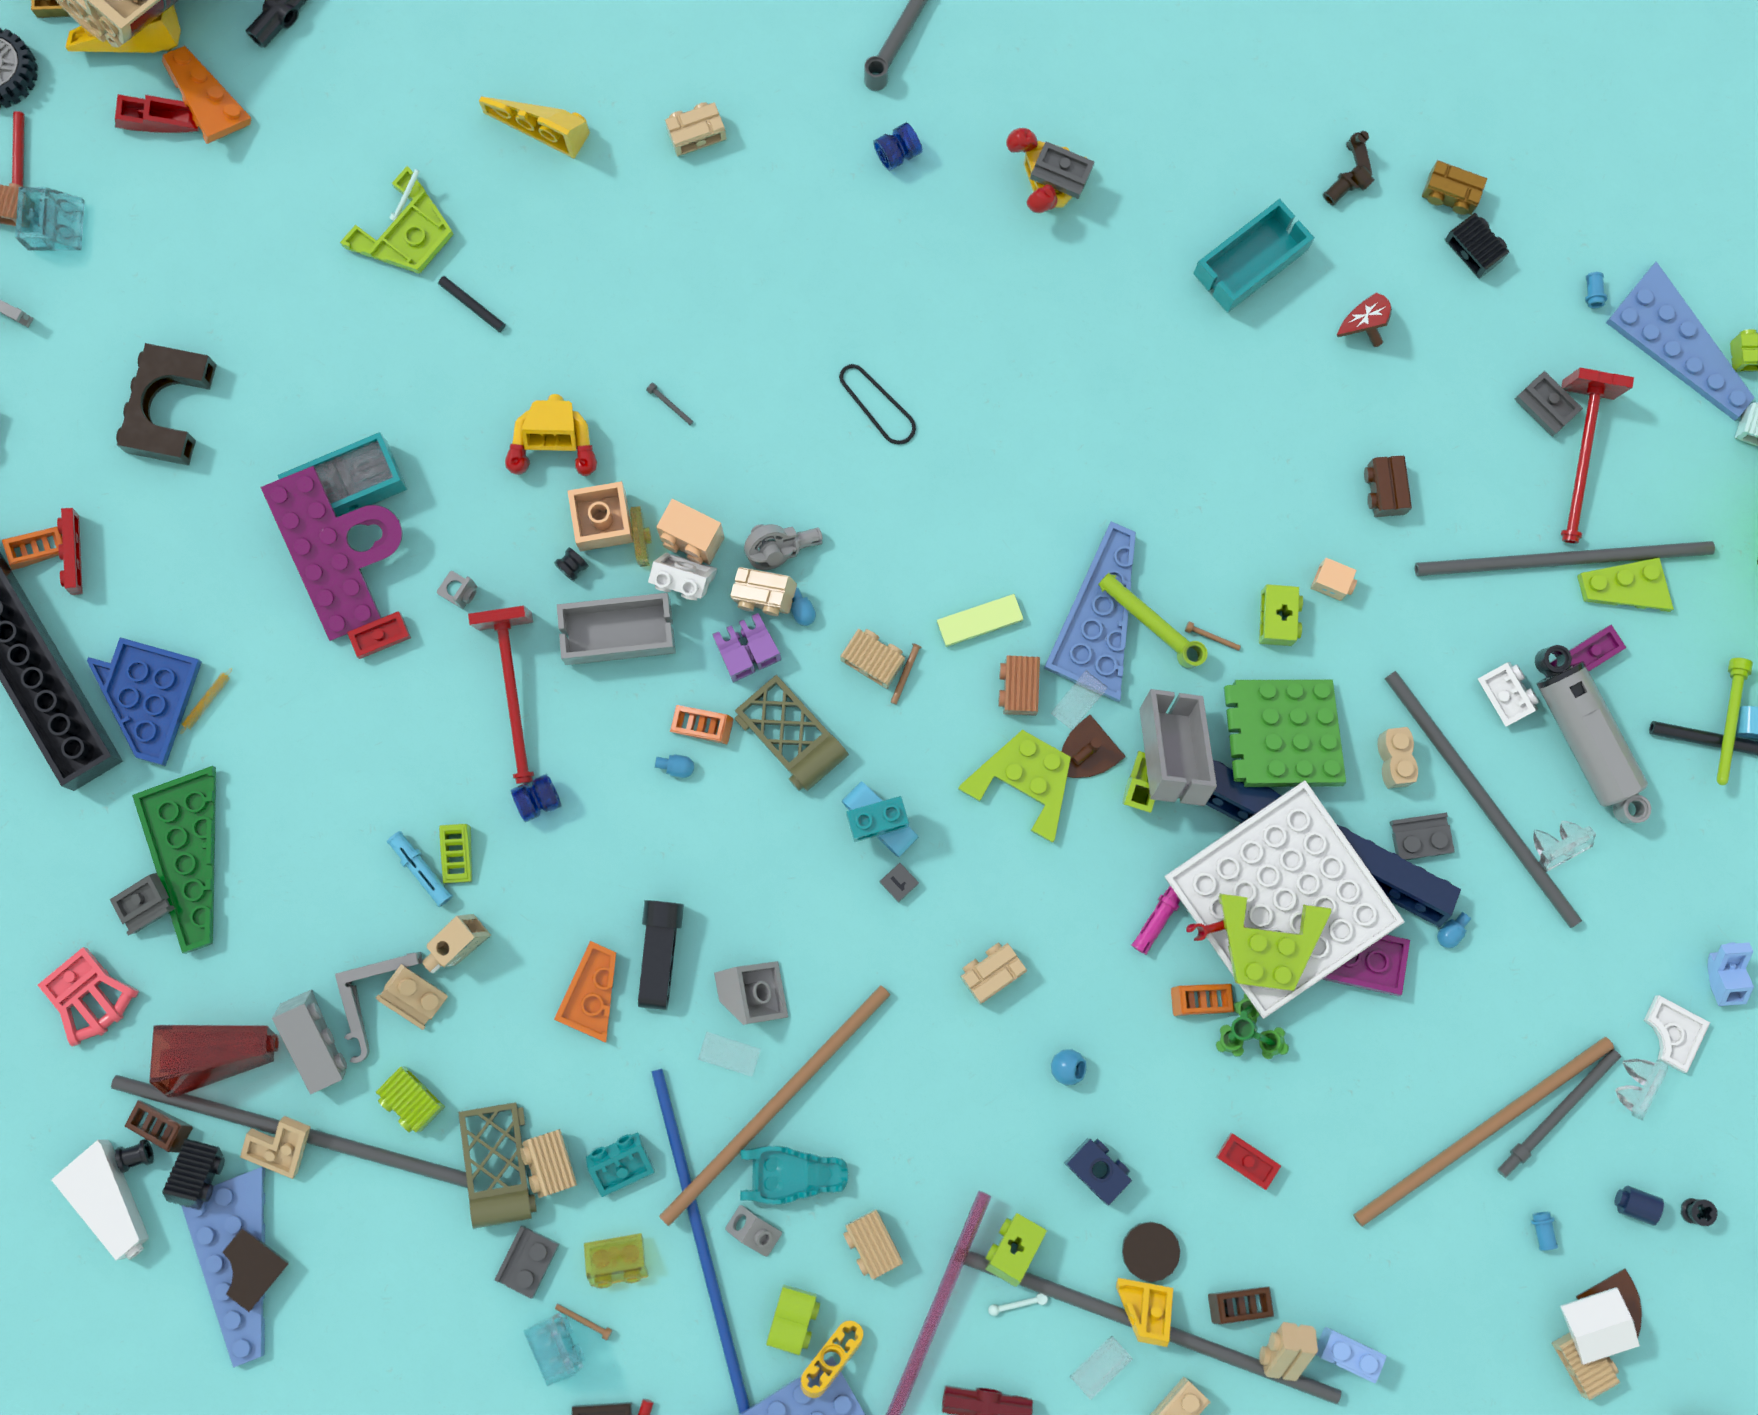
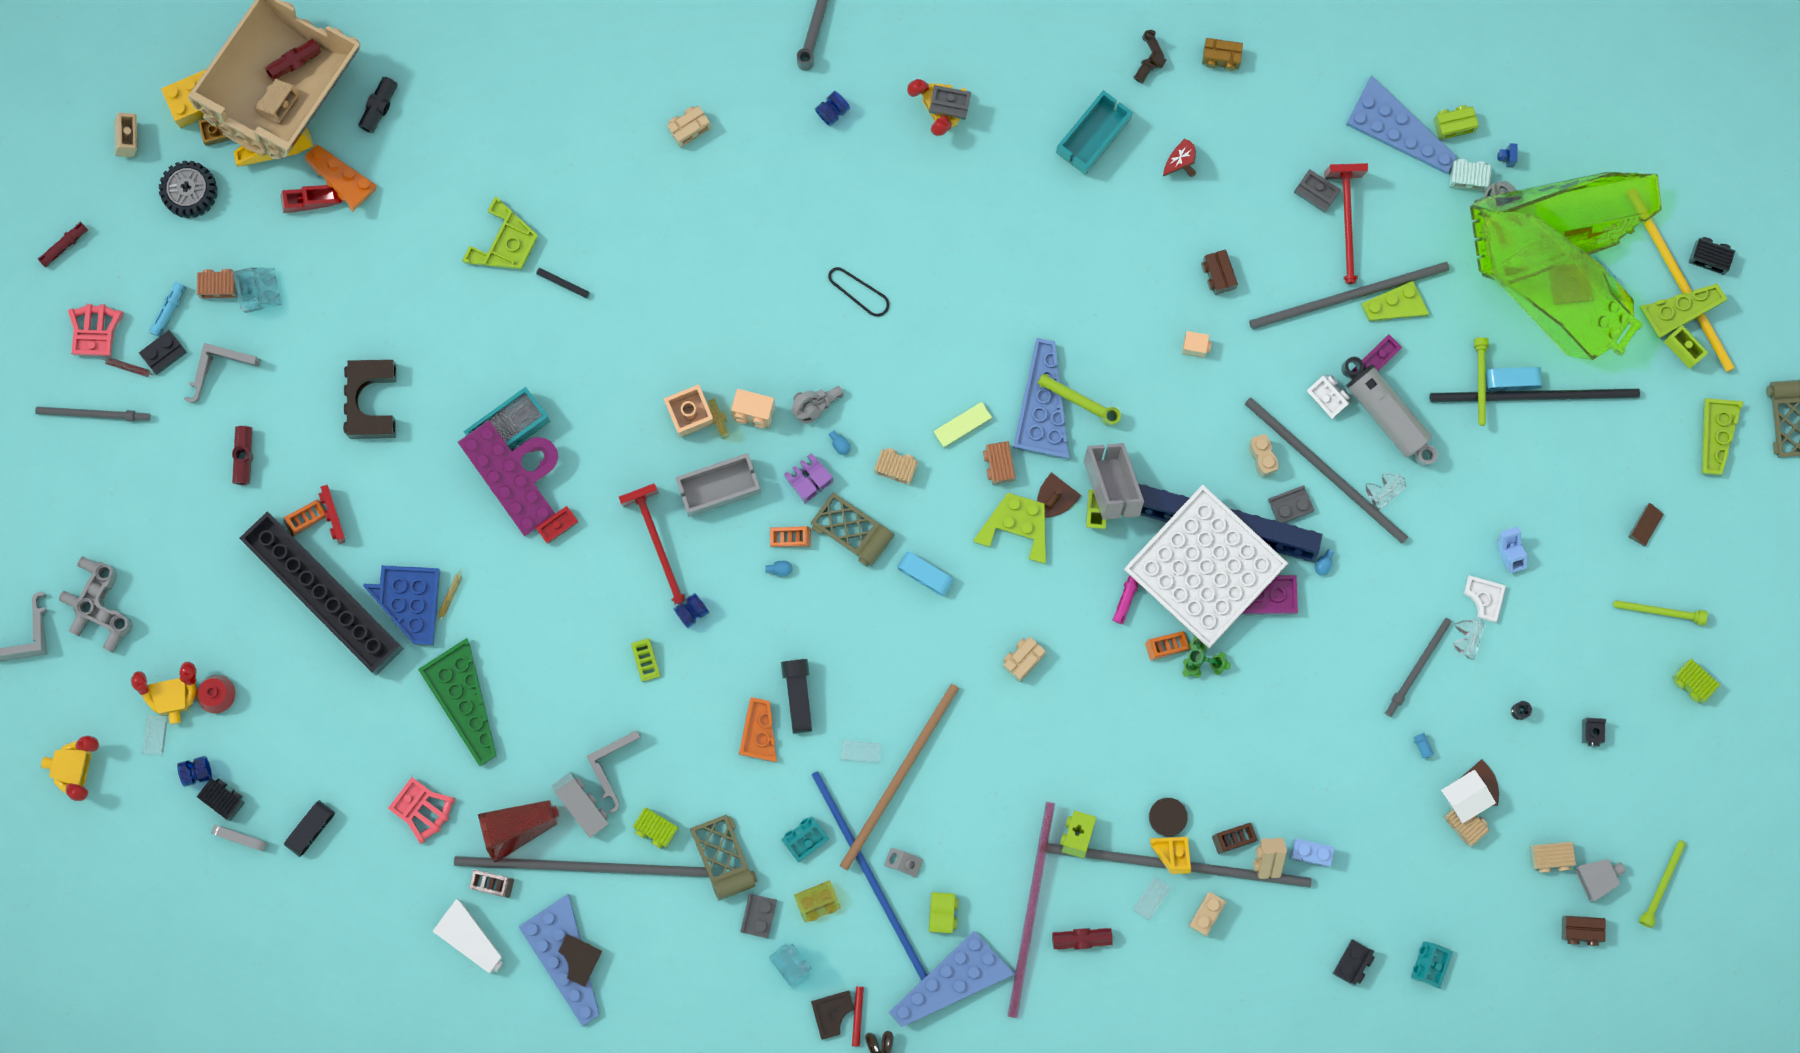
camera: 10 degrees left, 0 degrees up
red bar [12,111,24,187] -> none
dark grey plate [110,873,175,936] -> none
black bush [115,1139,154,1173] -> none
black brick [162,1139,225,1210] -> none
tan plate [240,1116,311,1179] -> none
tan plate [376,964,448,1030] -> none
medium azure pin [387,831,453,907] -> none
light aqua piece [390,169,420,221] -> none
tan torso [422,914,491,973] -> none
light grey bracket [437,571,478,609] -> none
yellow wedge [479,96,590,159] -> none
yellow torso [505,394,597,476] -> none
tan brick [520,1129,577,1198] -> none
black wheel [554,547,589,582] -> none
medium nougat piece [555,1304,613,1341] -> none
dark grey piece [646,383,693,425] -> none
white plate [648,553,717,600] -> none
light grey slope [714,961,788,1025] -> none
brick [730,567,797,616] -> none
teal animal [740,1146,848,1204] -> none
yellow beam [800,1321,863,1398] -> none
tan brick [843,1209,903,1280] -> none
teal brick [846,796,909,843] -> none
dark grey tile [879,863,919,903] -> none
medium nougat piece [891,643,922,705] -> none
light aqua hinge [988,1293,1048,1316] -> none
clear tile [1051,670,1108,731] -> none
dark azure piece [1051,1049,1086,1086] -> none
dark blue brick [1064,1138,1132,1206] -> none
medium nougat piece [1185,621,1241,651] -> none
red piece [1186,920,1245,941] -> none
red plate [1216,1133,1281,1190] -> none
lime wing [1219,893,1331,991] -> none
bright green hinge [1224,679,1346,787] -> none
lime brick [1259,584,1303,646] -> none
medium nougat piece [1353,1037,1614,1227] -> none
black brick [1445,213,1509,279] -> none
dark azure pin [1585,272,1607,308] -> none
dark blue brick [1614,1186,1664,1226] -> none

